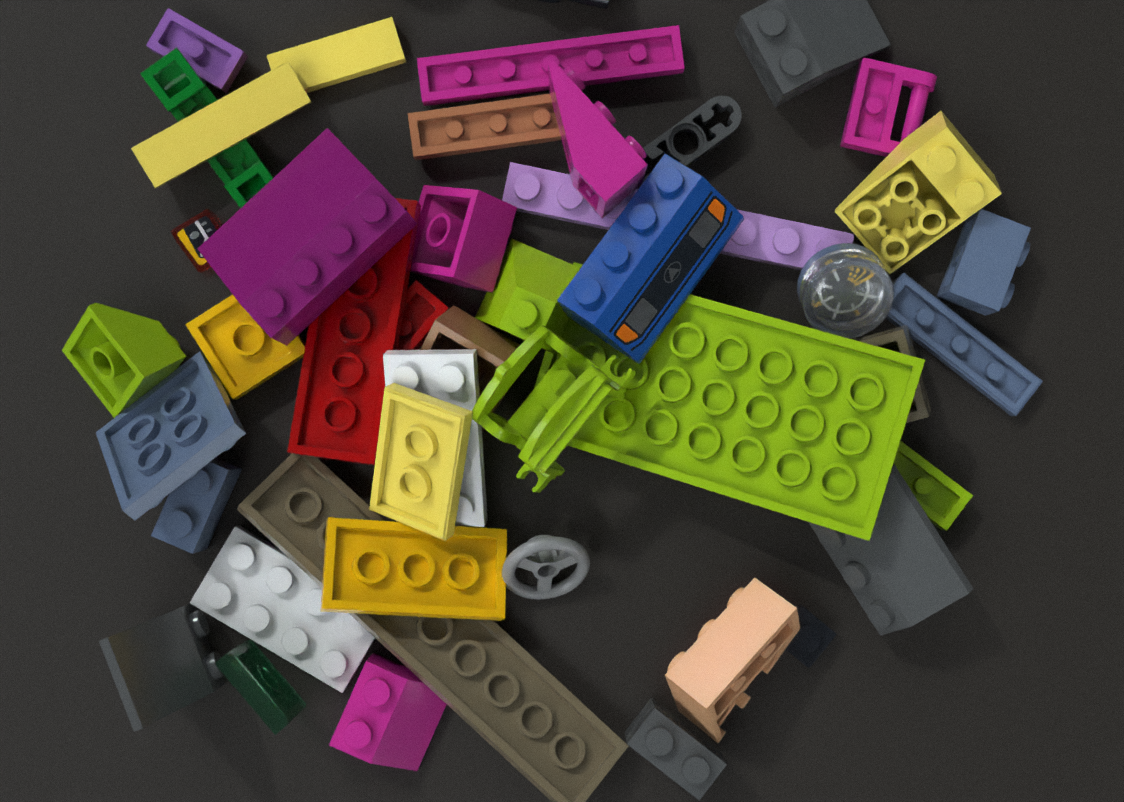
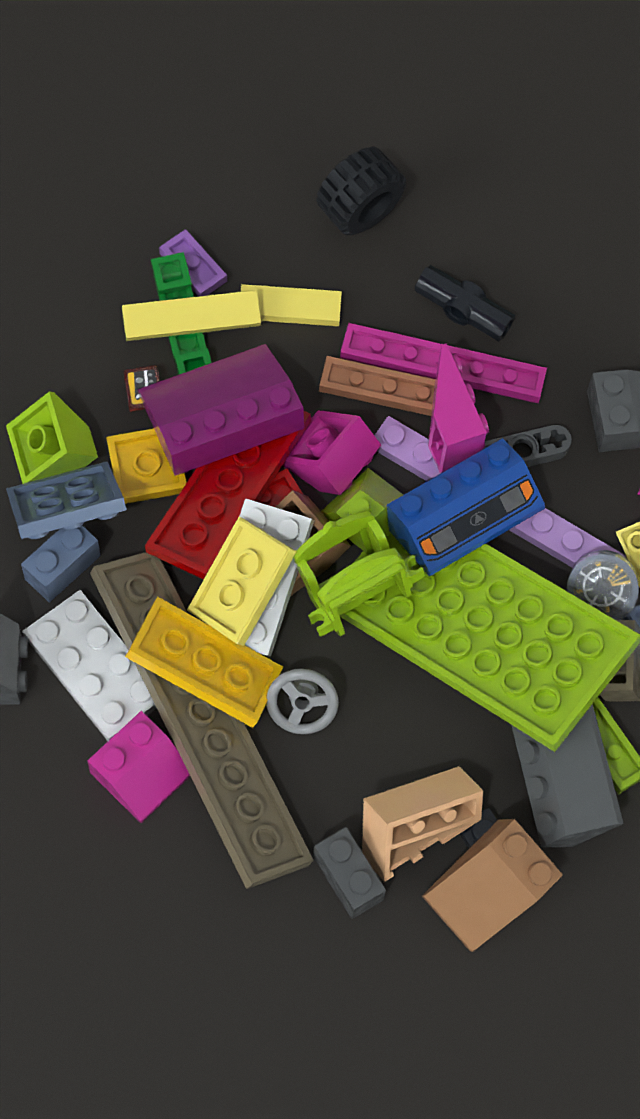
camera: 15 degrees right, 20 degrees down
clear green tile [215,640,306,735] -> none
none -> medium nougat slope [422,819,563,952]

